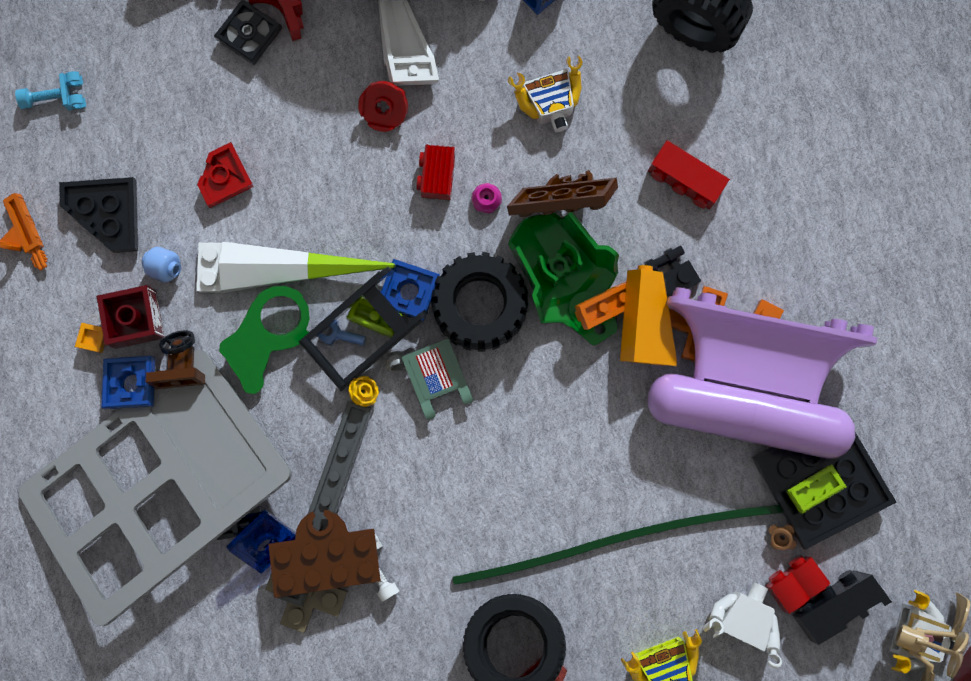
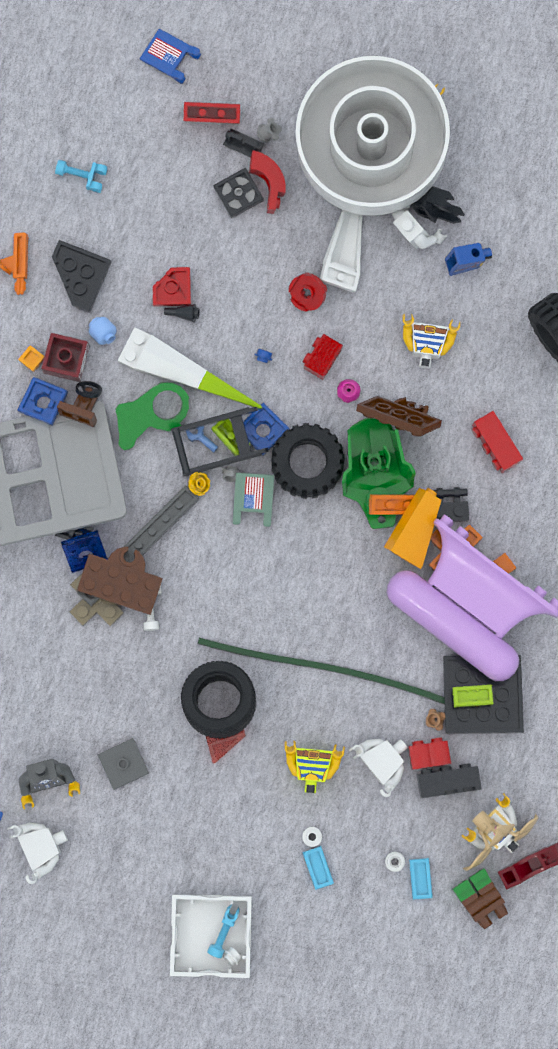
camera: 25 degrees right, 0 degrees up
none -> black cone [164,304,200,323]
none -> blue plate [254,348,272,363]

